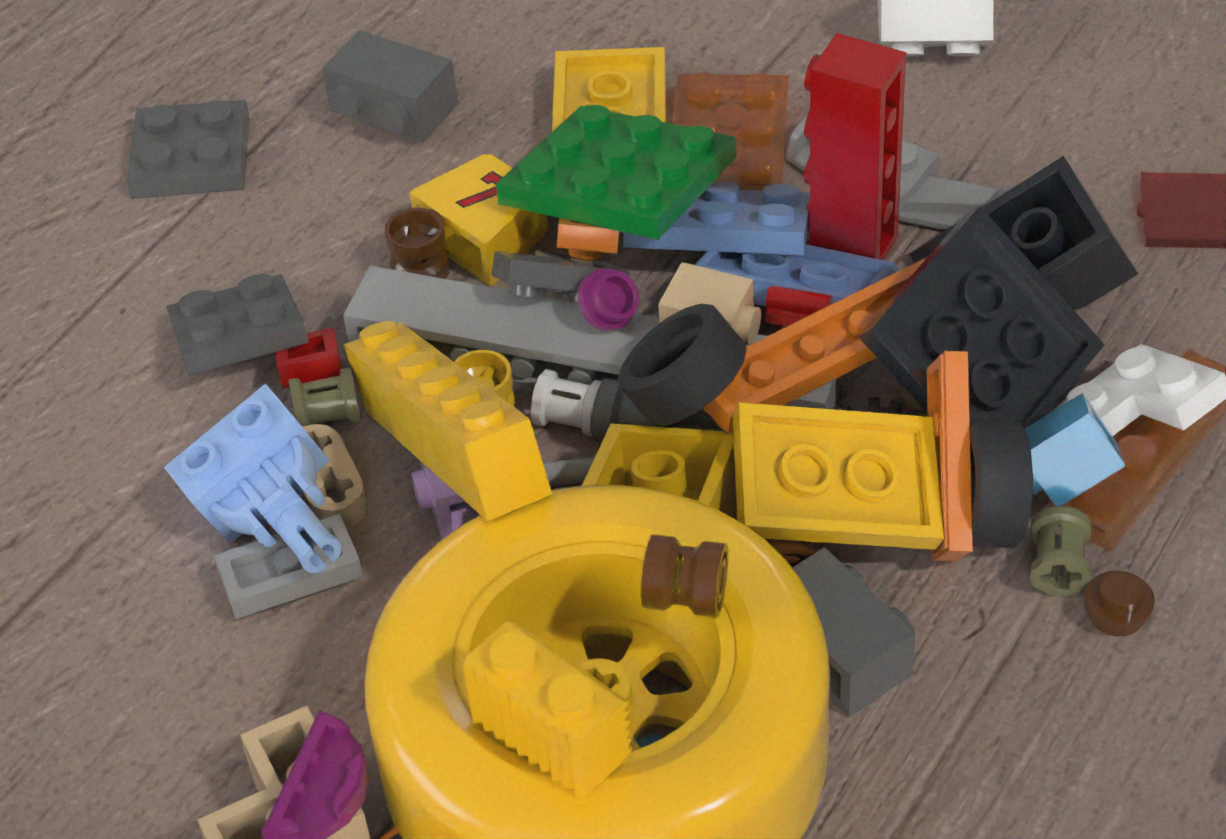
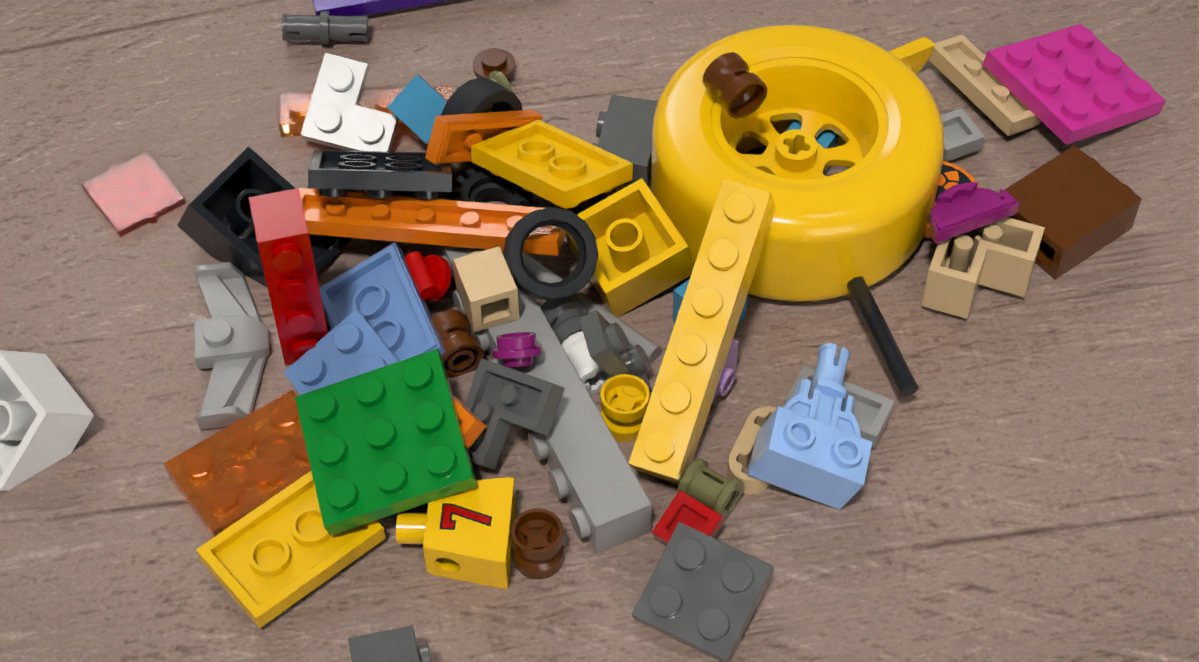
camera: 135 degrees left, 5 degrees up
yellow brick [463,620,633,799] -> none
none -> dark grey plate [579,310,652,392]
none -> black bar [847,276,918,397]

